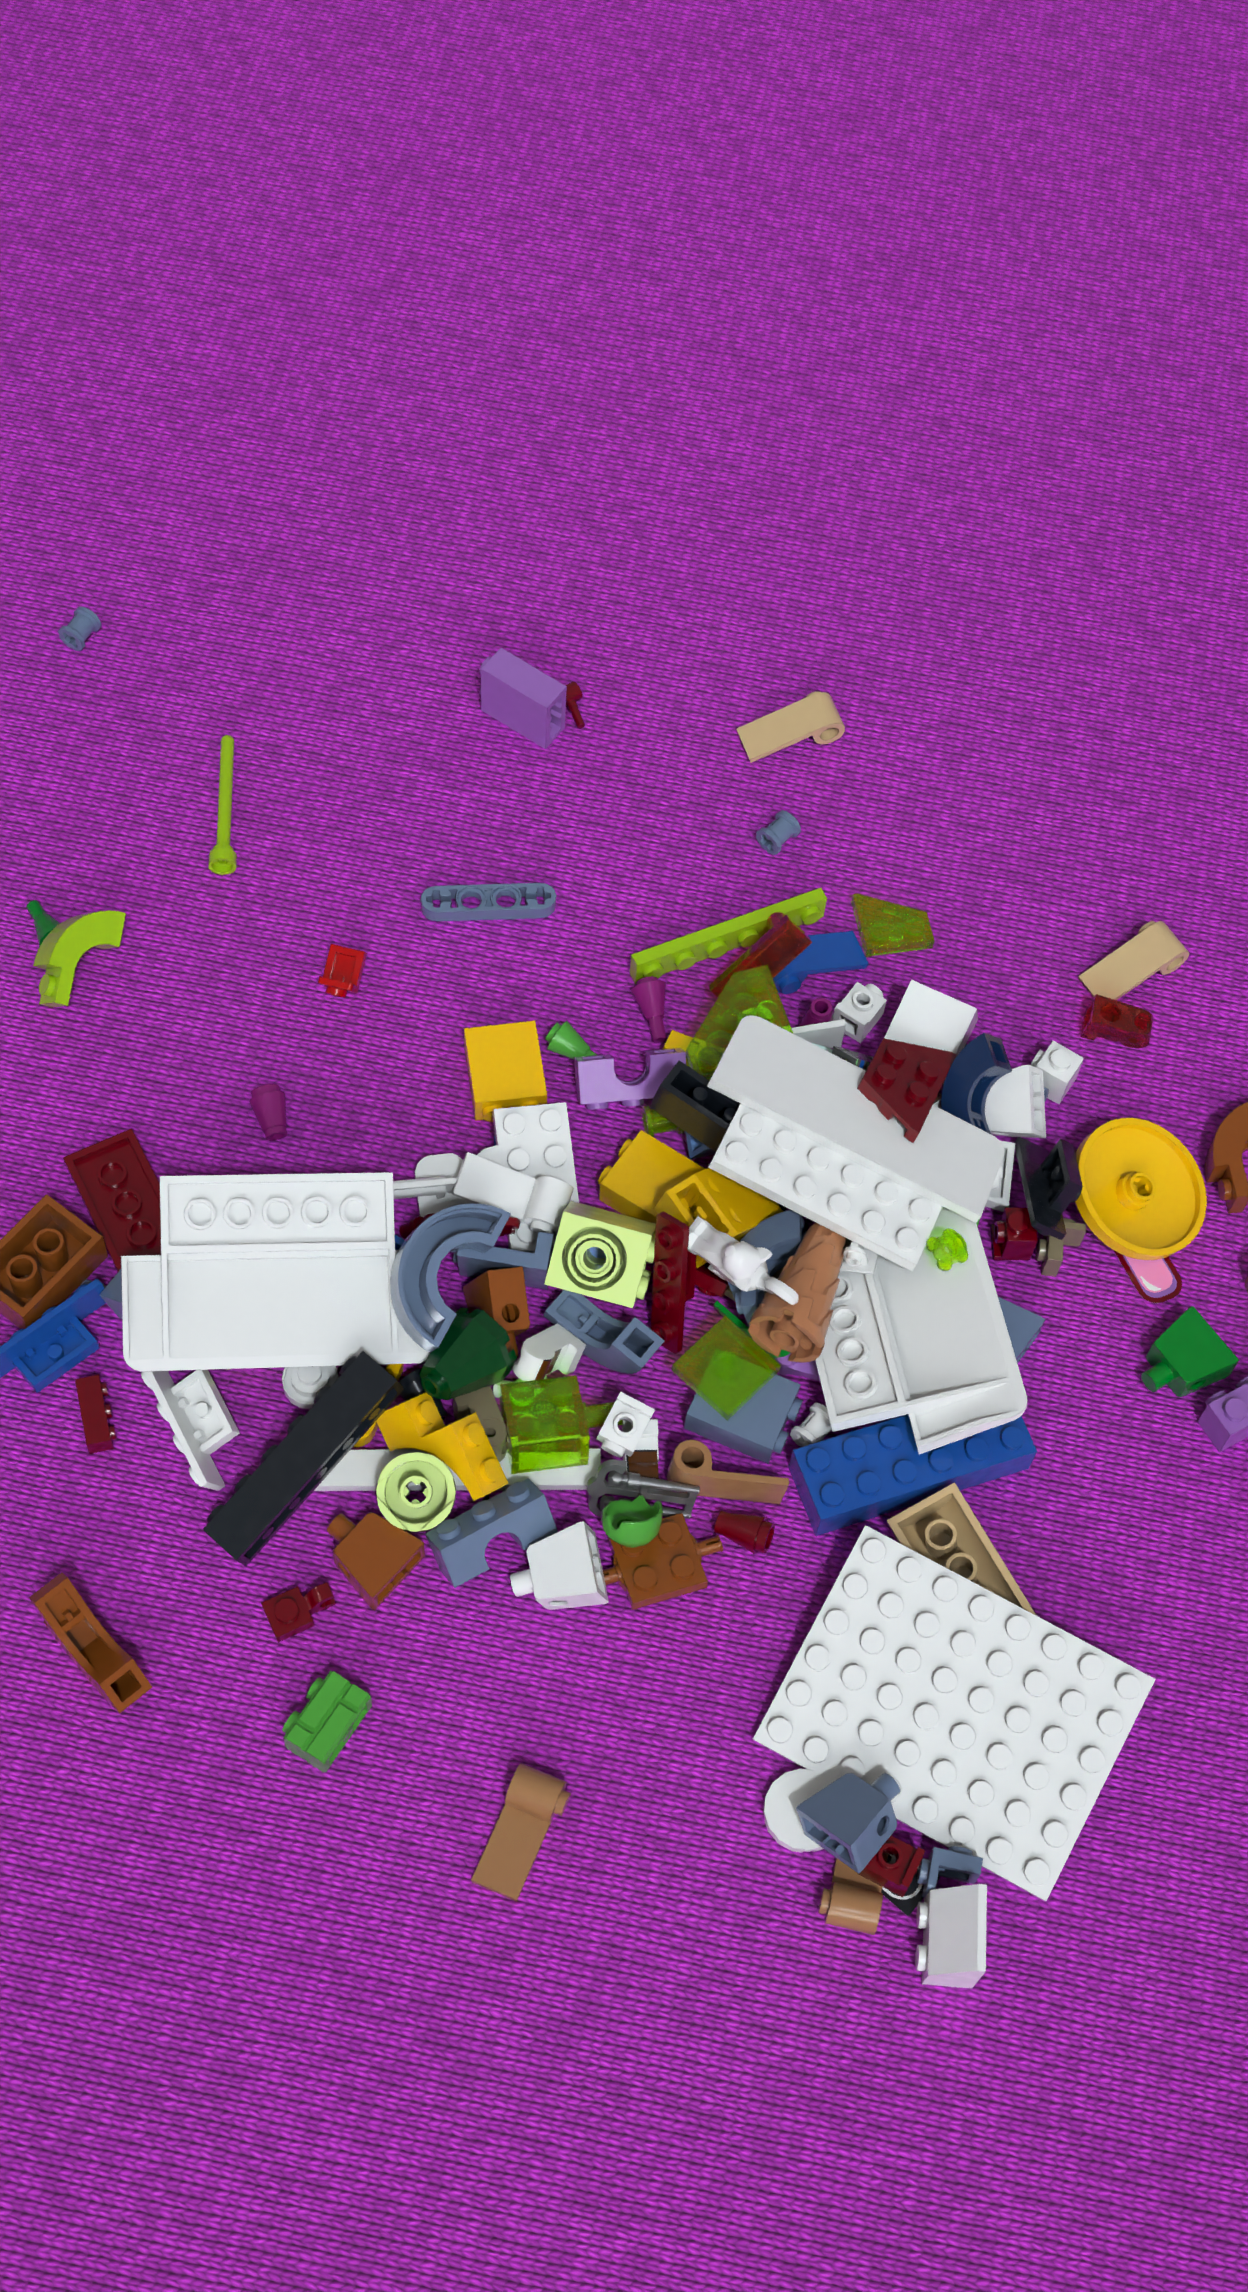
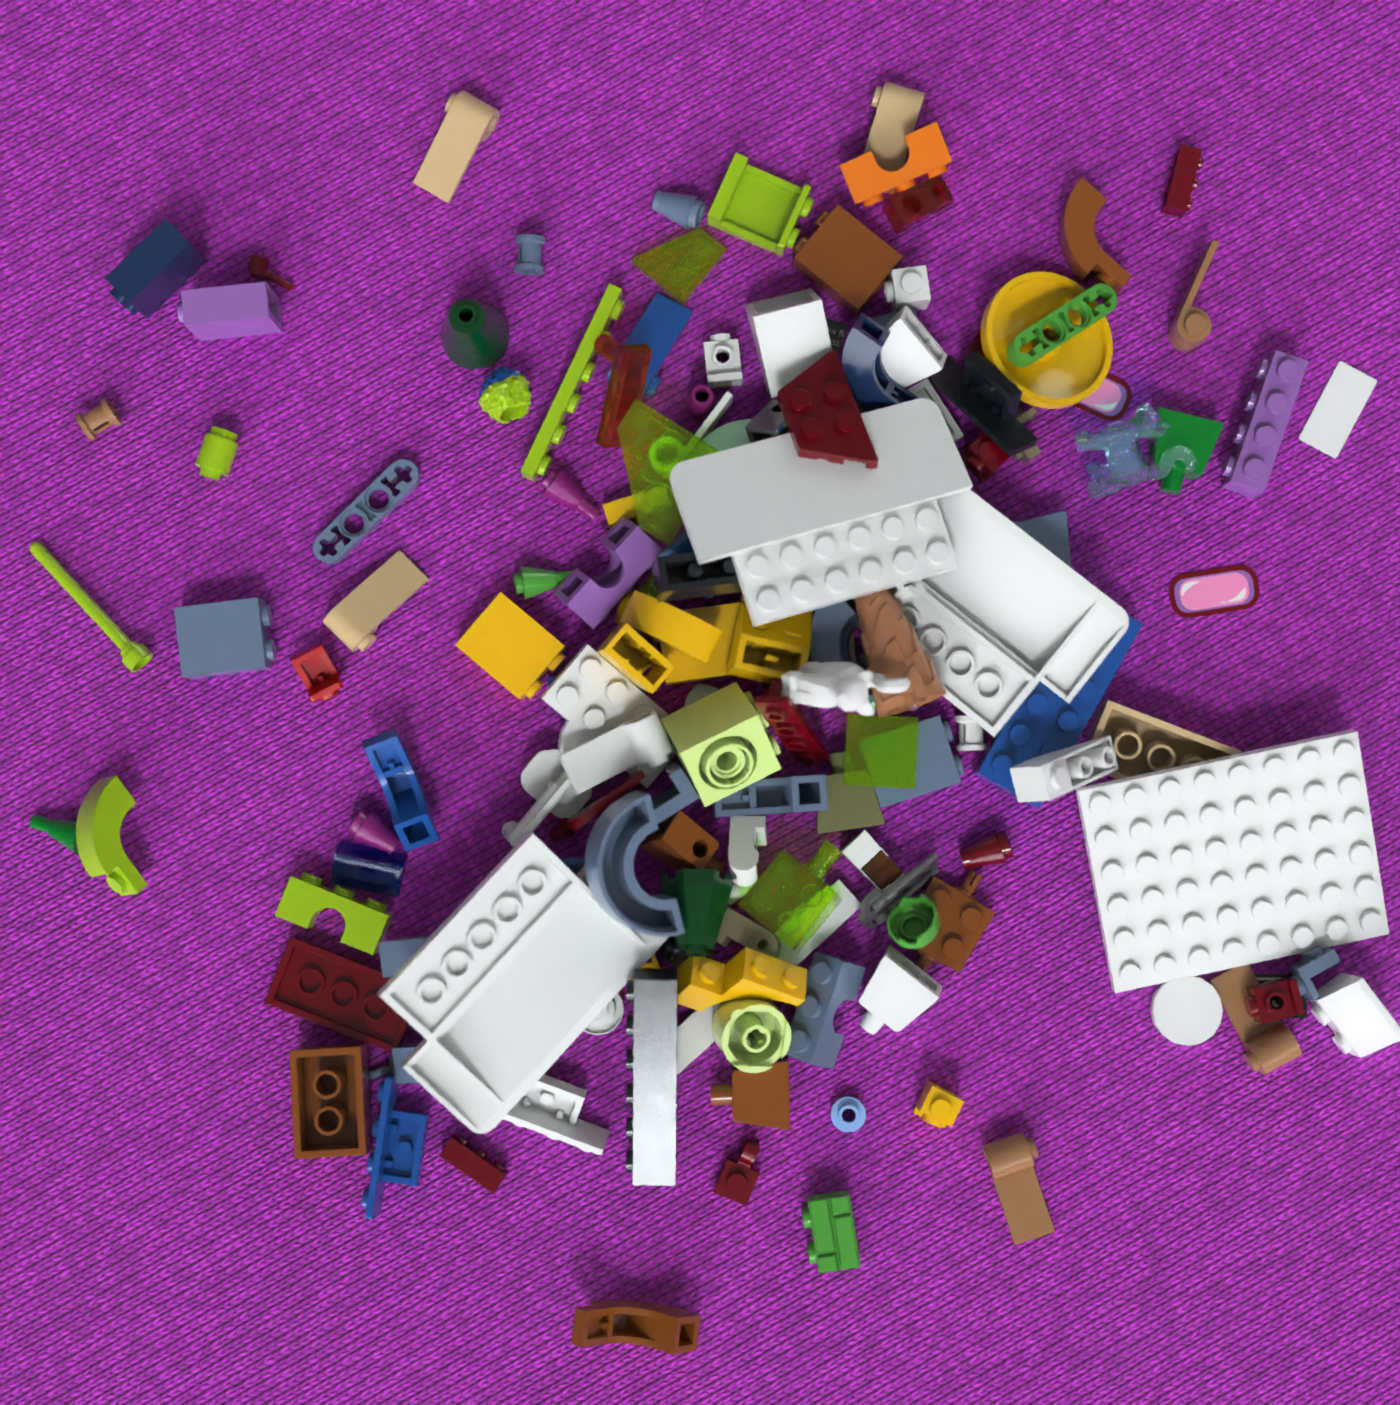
camera: 35 degrees left, 25 degrees up
white brick [596,1392,655,1458] -> none
medium nougat door [666,1440,789,1504] -> none
sand blue torso [796,1773,900,1874] -> none
clear neon green plate [926,1228,968,1271] -> none
none -> medium nougat bush [75,397,122,441]
none -> dark blue brick [105,219,206,319]
none -> sand blue brick [174,597,276,680]
none -> lime brick [195,426,239,481]
none -> lime arch [274,872,394,955]
none -> tan door [323,550,429,652]
none -> clear blue slope [331,841,408,897]
none -> blue arch [362,728,439,852]
none -> dark green cone [441,299,509,370]
none -> lime piece [478,366,531,424]
none -> yellow torso [596,623,675,694]
none -> yellow arch [614,590,723,663]
none -> sand blue cone [652,190,706,230]
none -> lime panel [707,152,815,257]
none -> dark orange brick [792,204,903,318]
none -> olive torso [815,751,885,834]
none -> light blue plate [830,1096,866,1133]
none -> orange arch [839,121,952,208]
none -> yellow brick [912,1081,964,1129]
none -> bright green beam [1006,283,1117,367]
none -> white slope [1009,735,1119,802]
none -> clear light blue animal [1074,403,1197,499]
none -> sticker [1169,565,1260,618]

